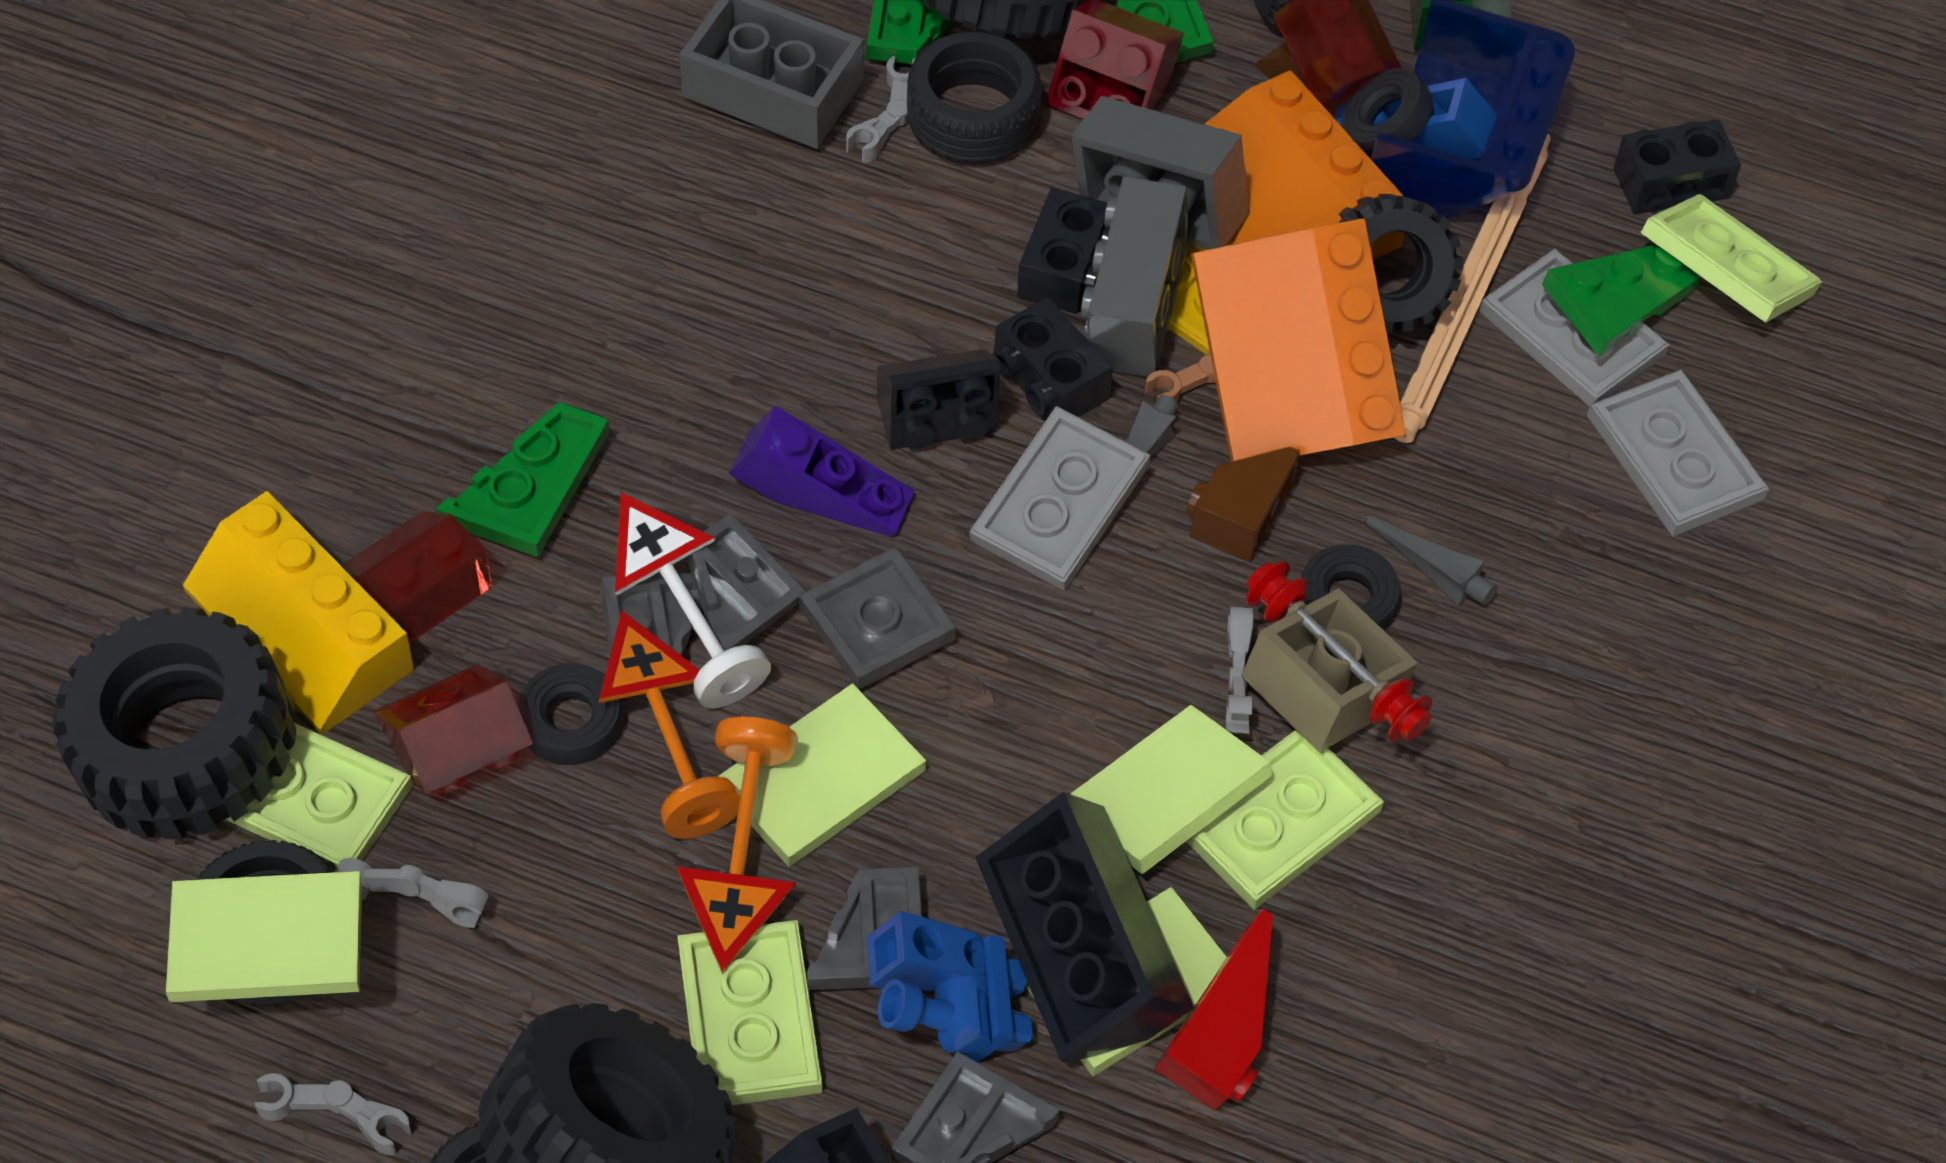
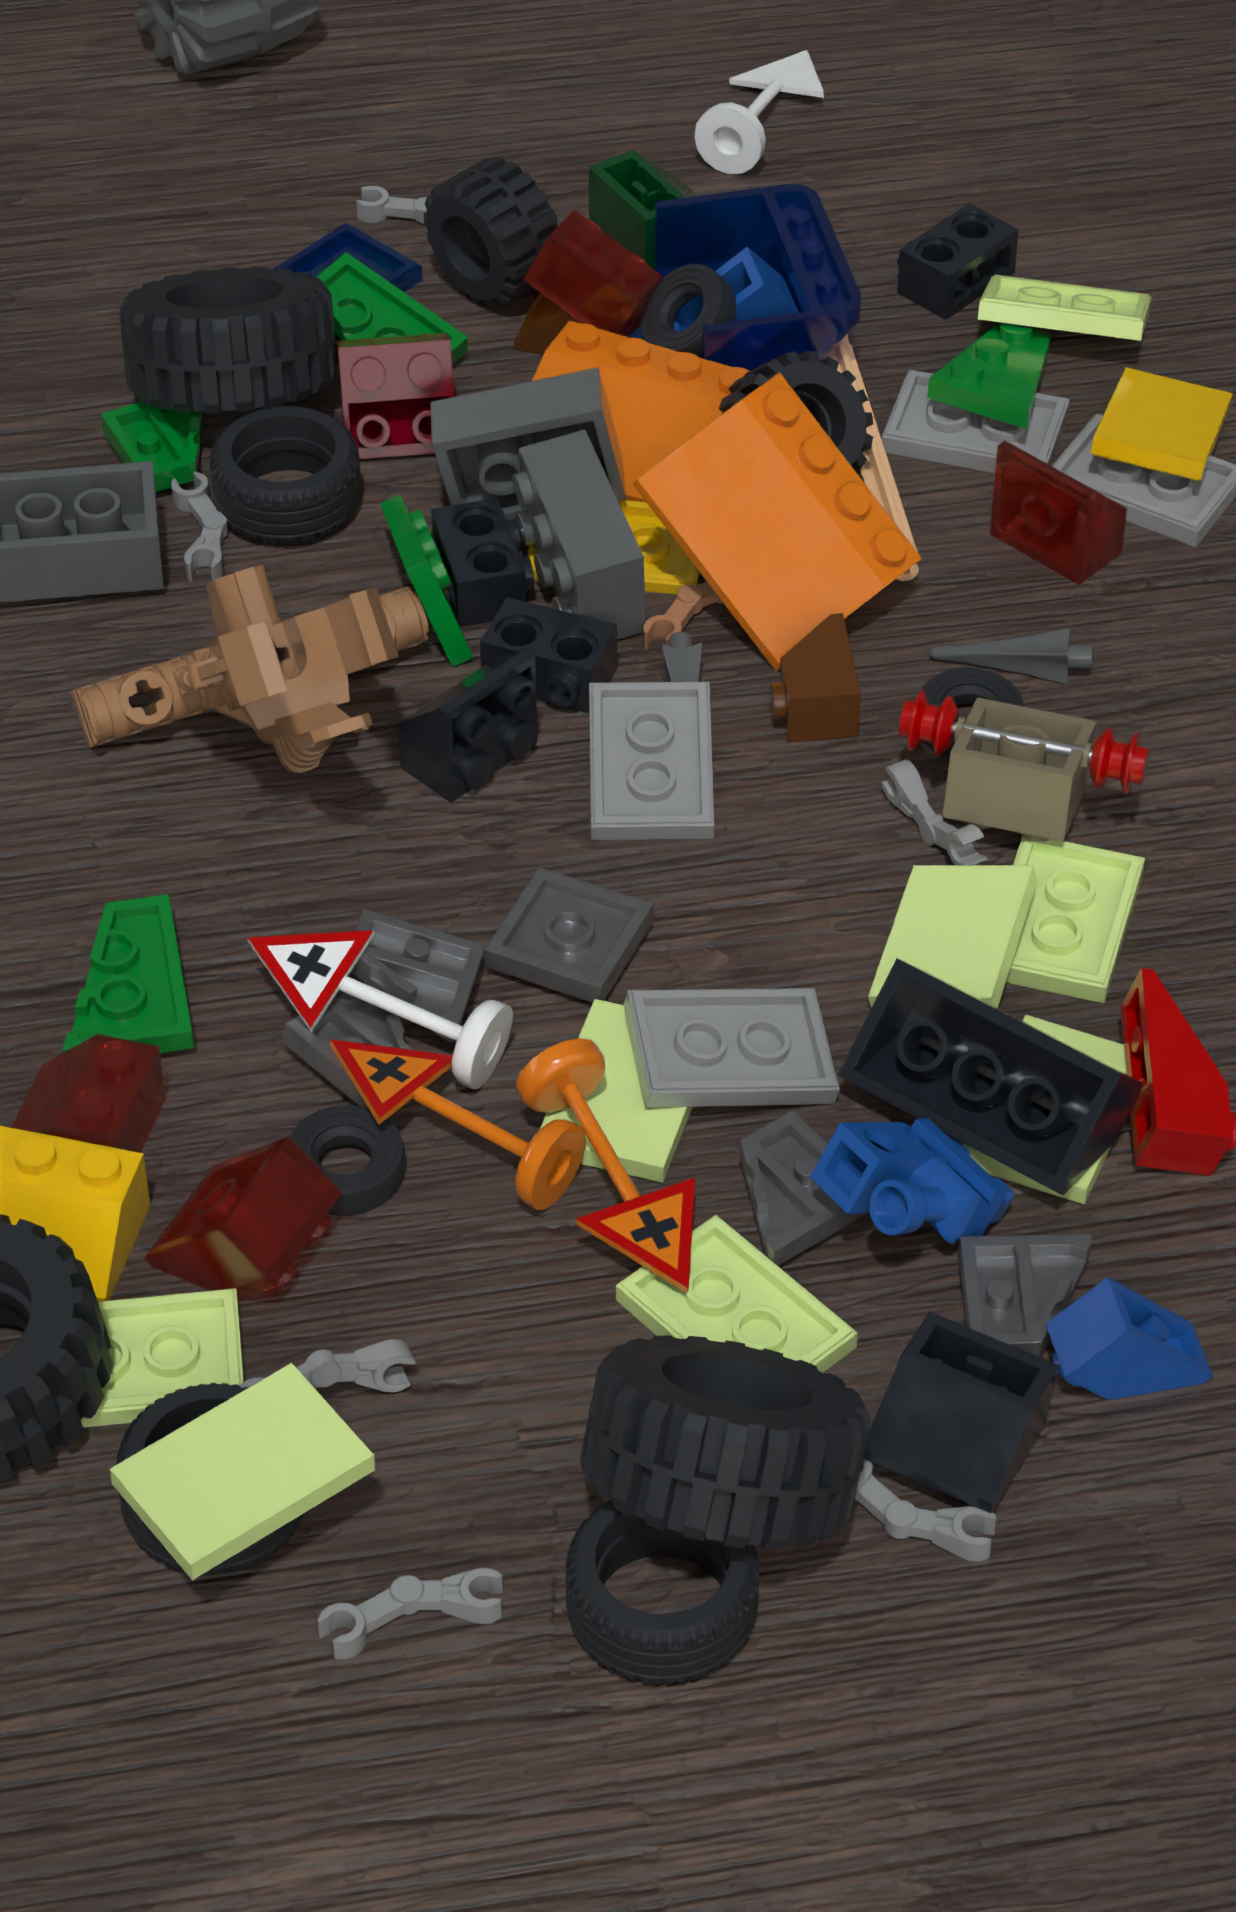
camera: 30 degrees left, 10 degrees down
dark purple slope [729,406,915,537] -> none
none -> medium nougat piece [70,565,429,773]
none -> green wing [380,494,474,667]
none -> light grey tile [623,988,840,1107]
none -> clear red slope [990,440,1127,585]
none -> yellow tile [1090,367,1233,481]

